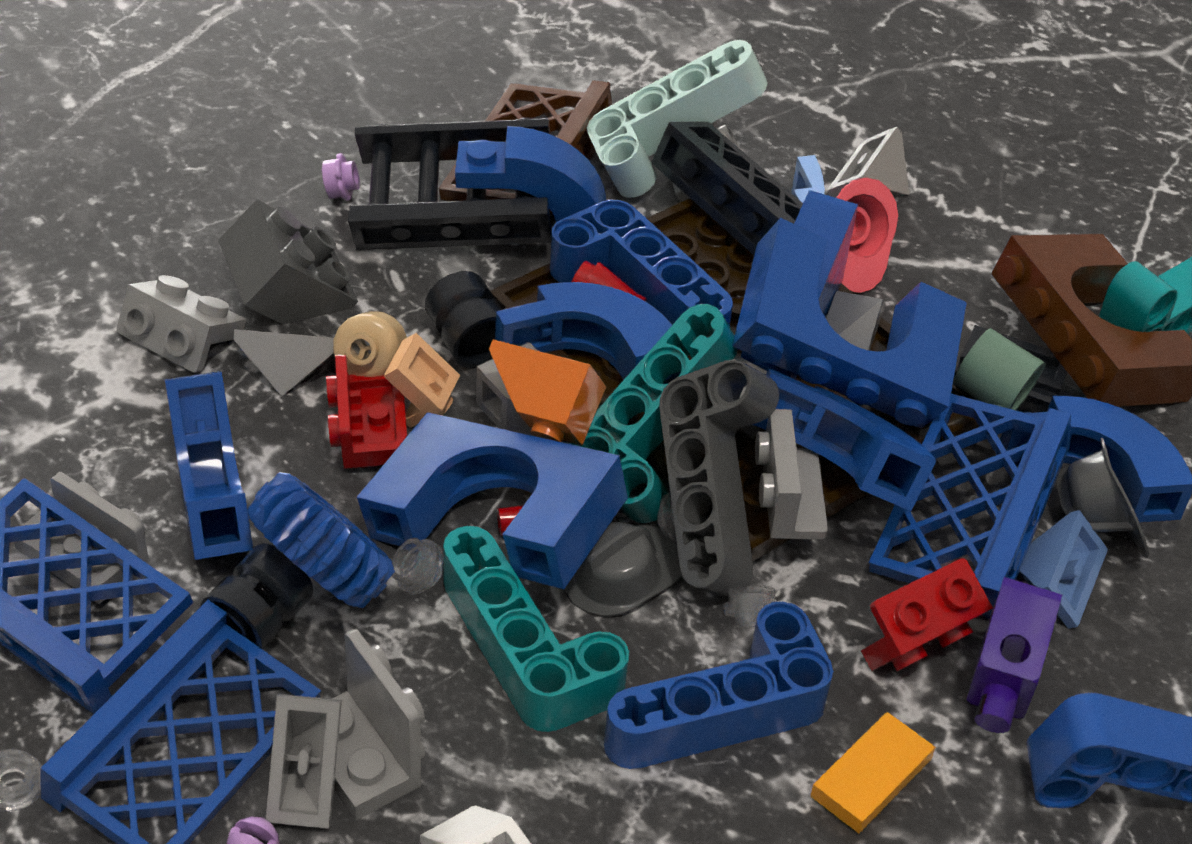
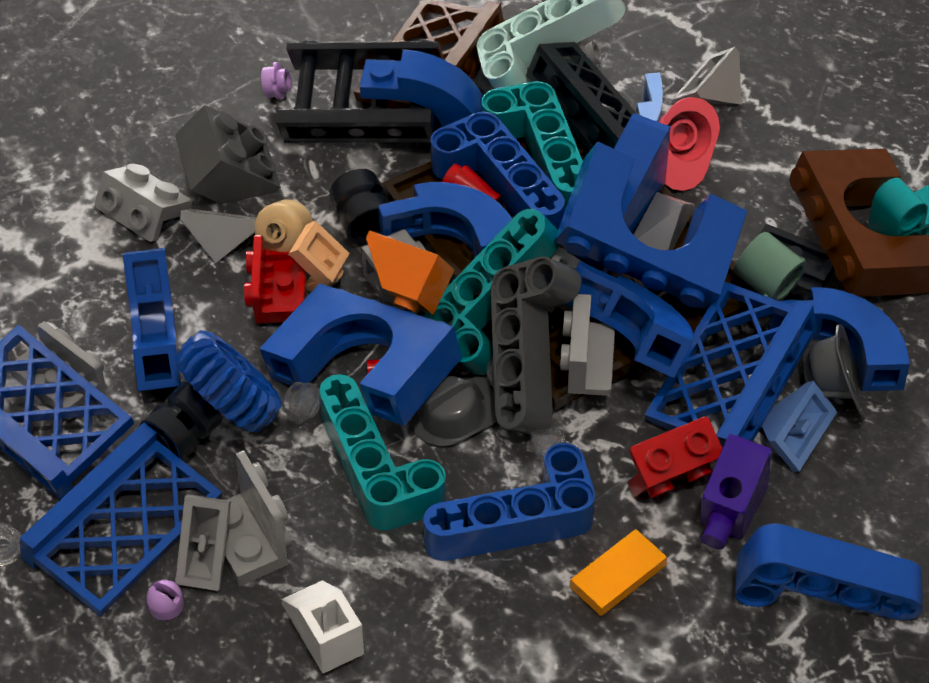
camera: 10 degrees right, 5 degrees up
none -> teal beam [481,81,583,212]

